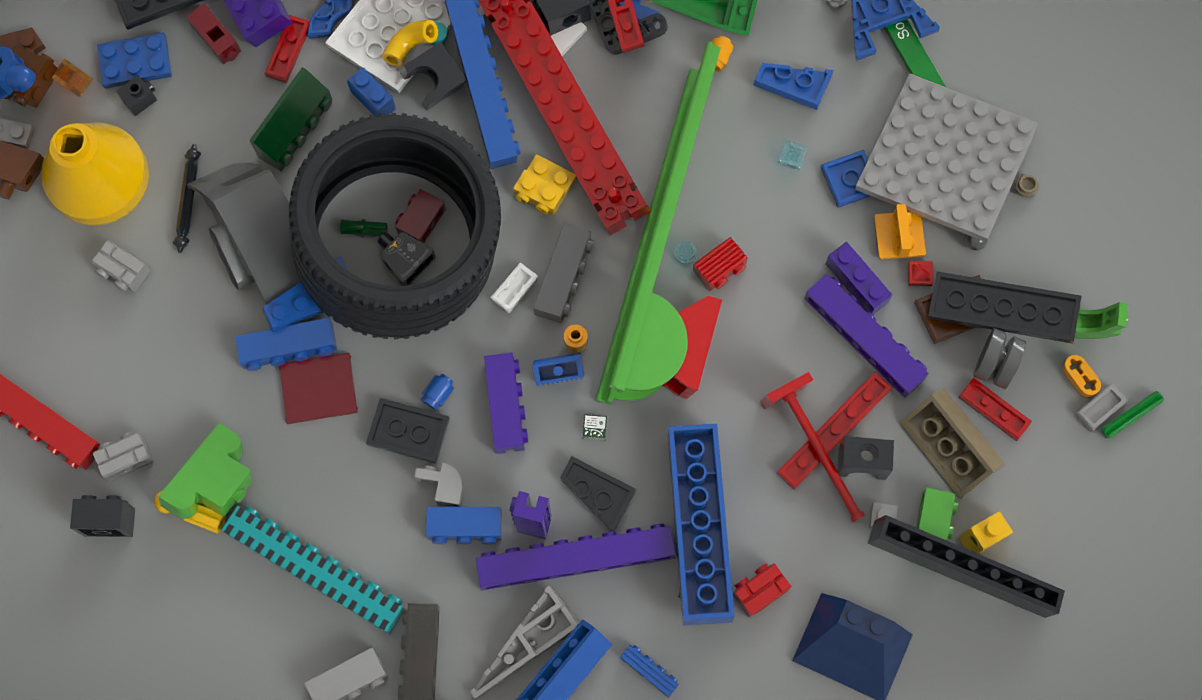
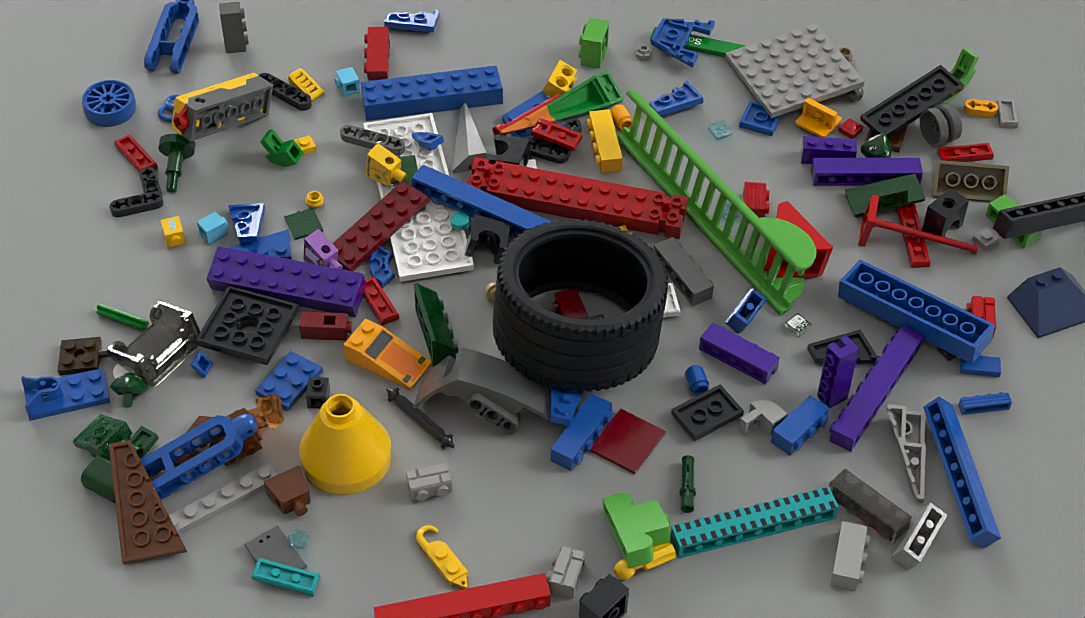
camera: 50 degrees left, 25 degrees down
blue brick [347,68,396,116] -> none
yellow cylinder [382,20,438,67] -> none
light orange brick [564,324,588,354] -> none
yellow torso [958,511,1013,554] -> none
green axle [1101,391,1164,439] -> none
none -> slope [344,319,432,390]
none -> yellow plate [416,525,468,589]
none -> yellow brick [586,109,623,173]
none -> dark green pin [679,455,696,513]
none -> dark green bracket [845,174,925,217]
none -> dark green piece [860,133,892,158]
none -> blue tile [960,356,1001,377]

